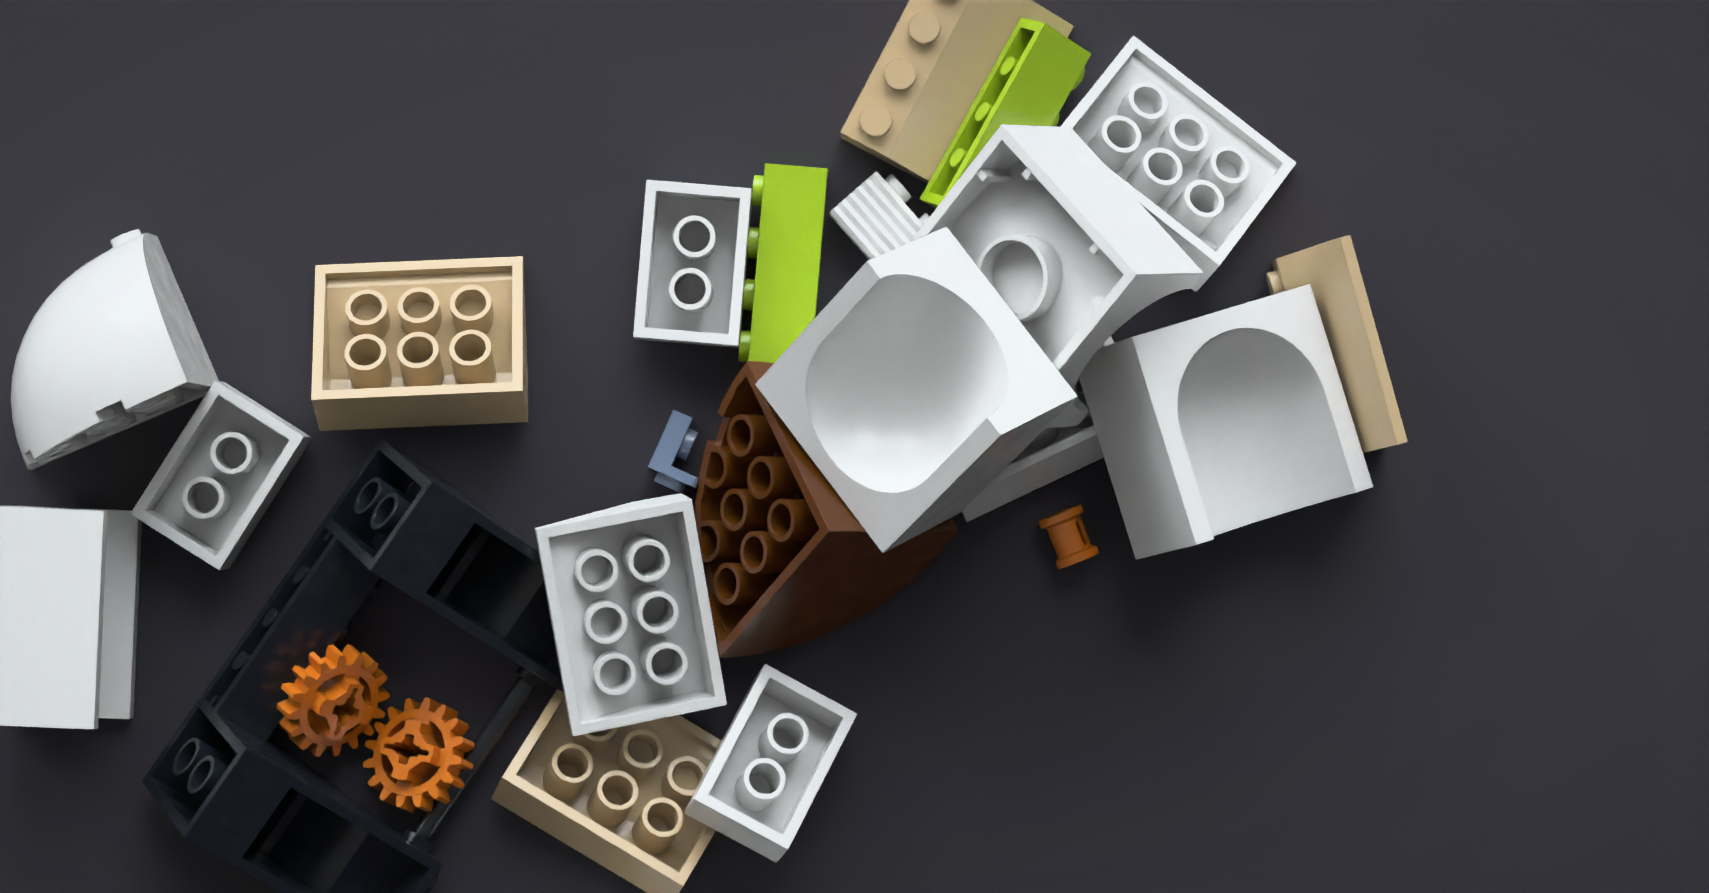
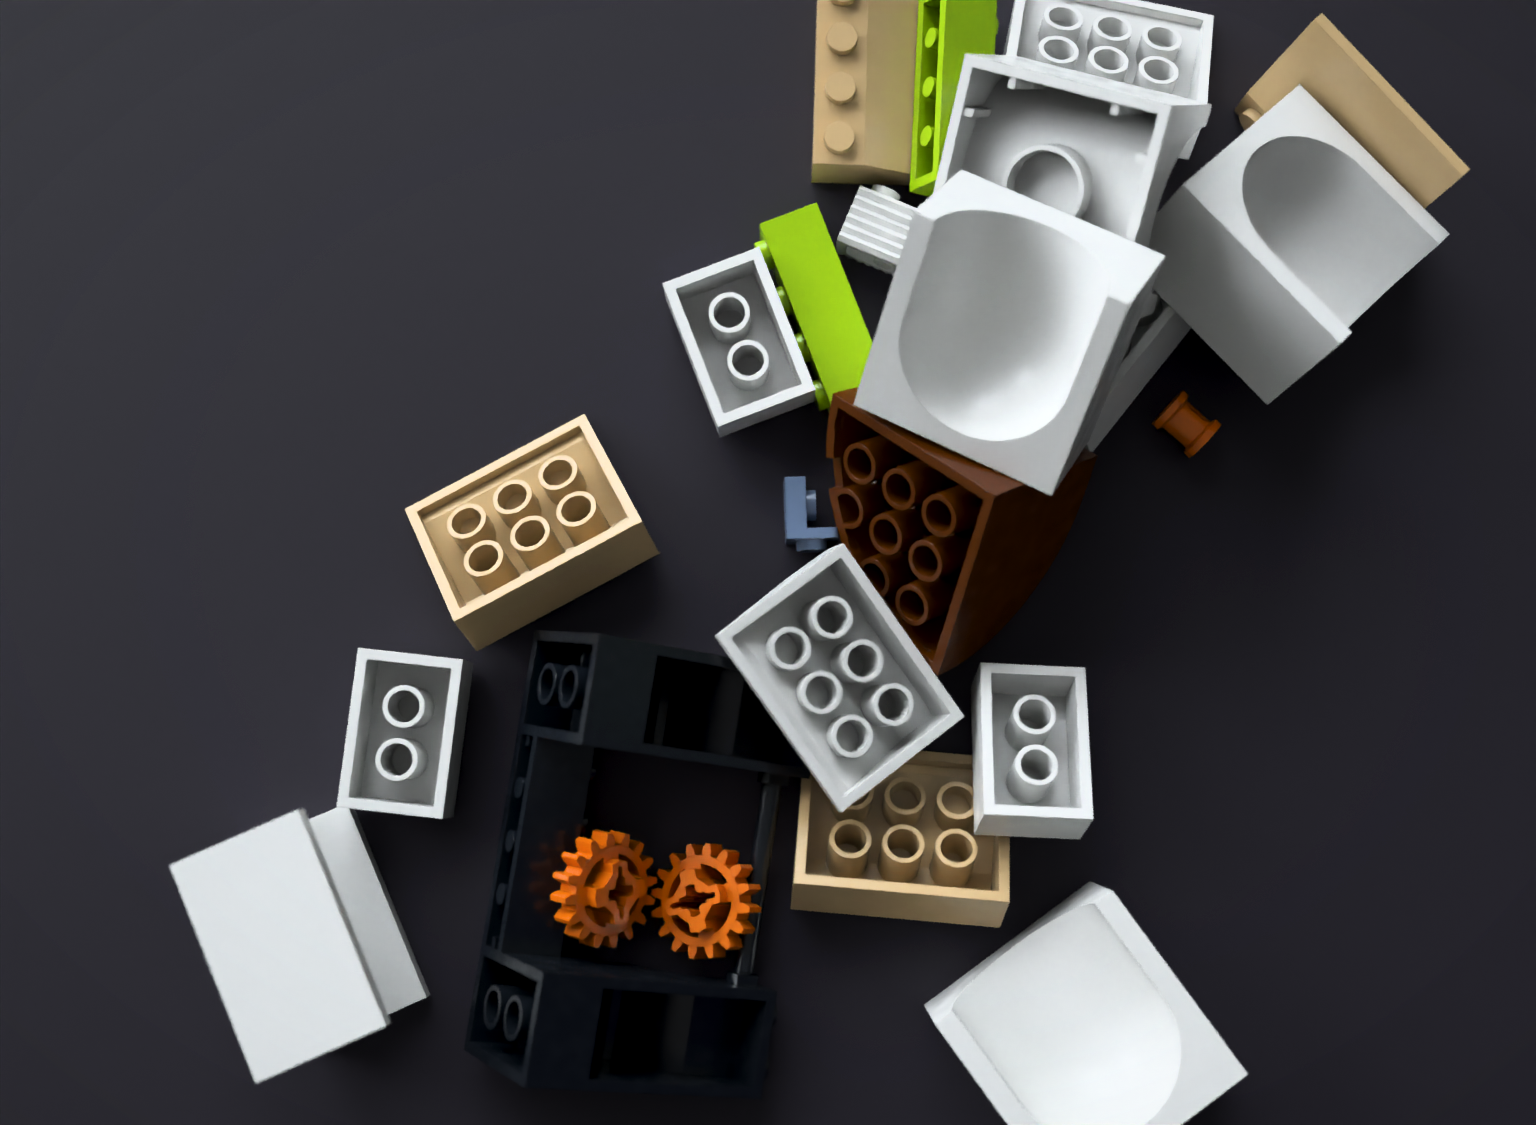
camera: 20 degrees left, 5 degrees down
white brick [11,229,219,470] -> none

